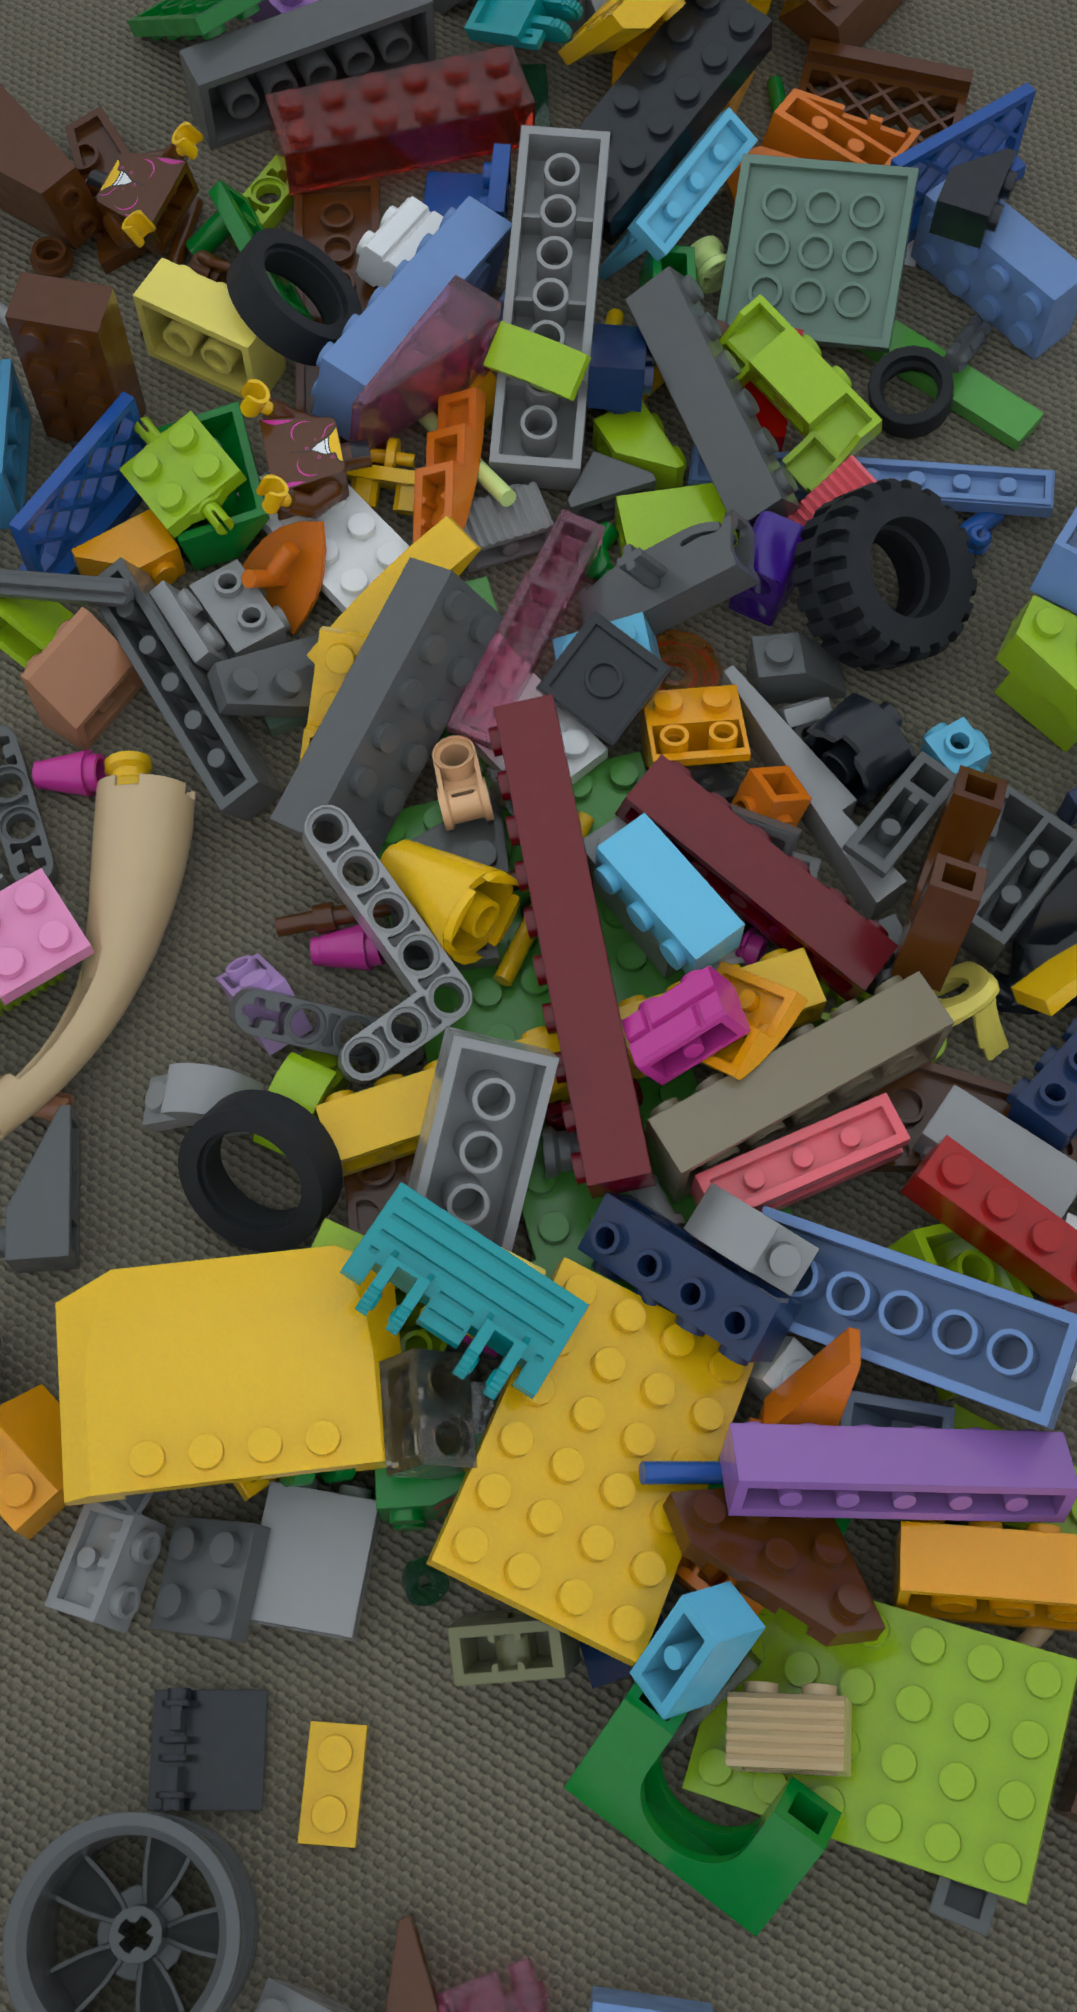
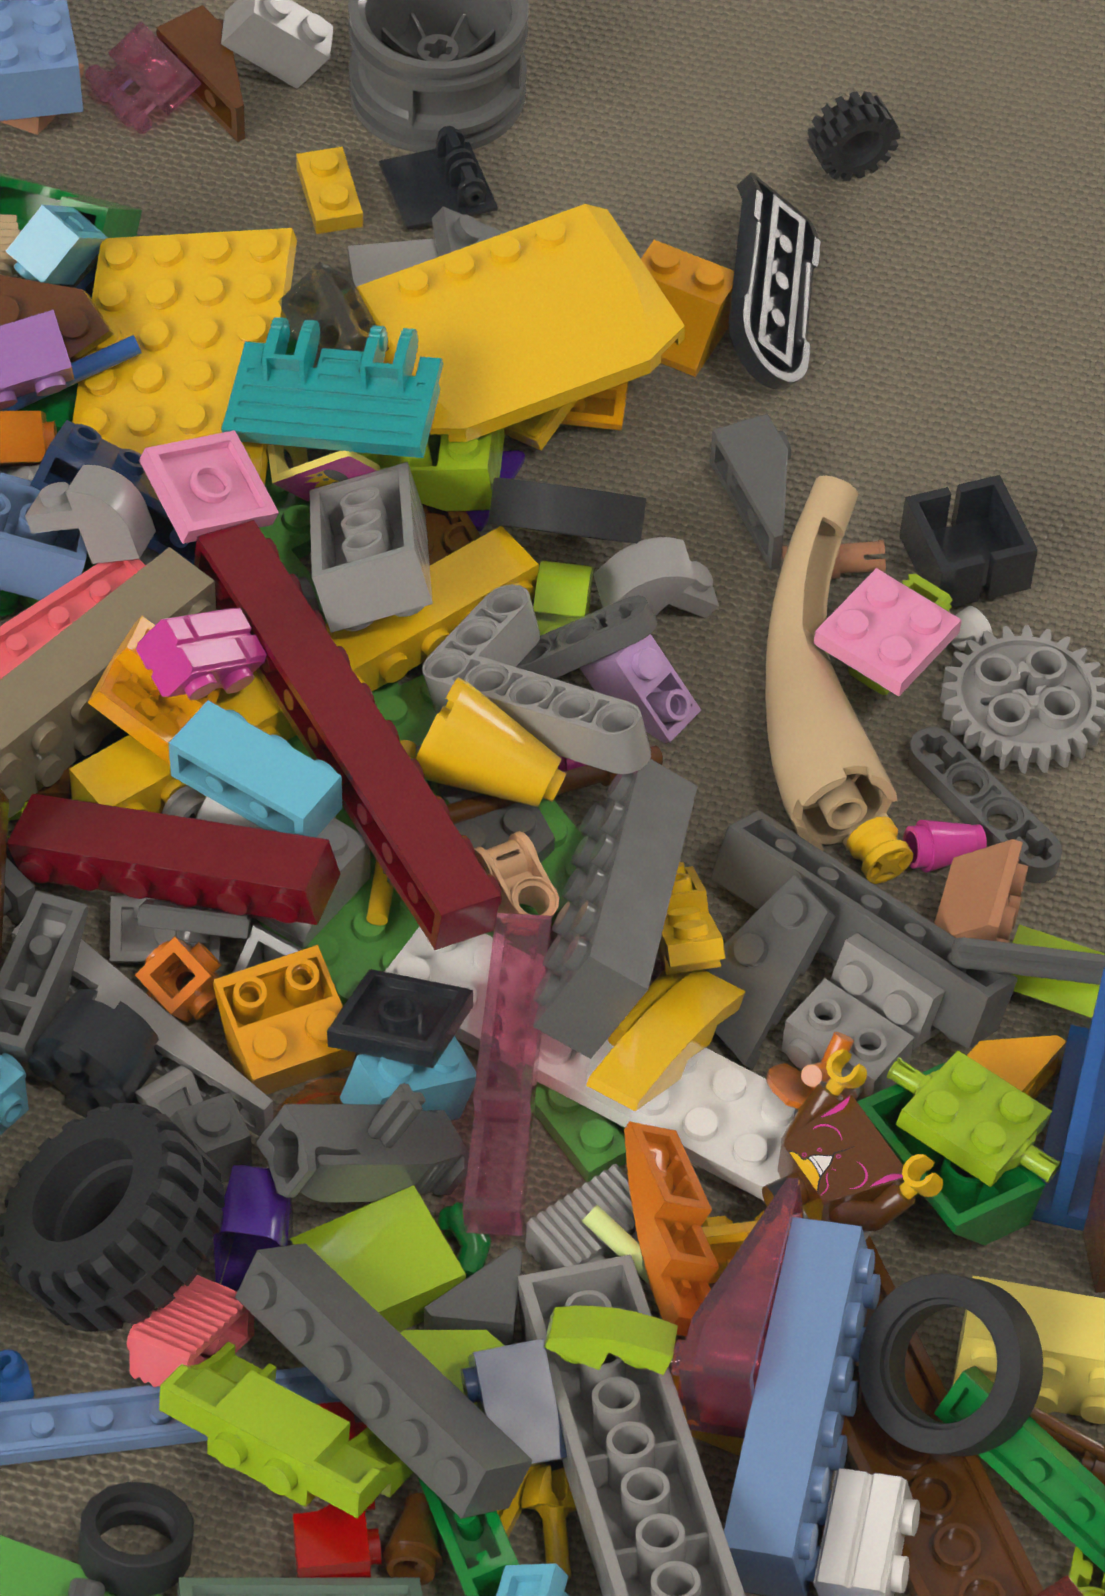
camera: 160 degrees right, 15 degrees down
none -> bright pink plate [139,430,279,544]

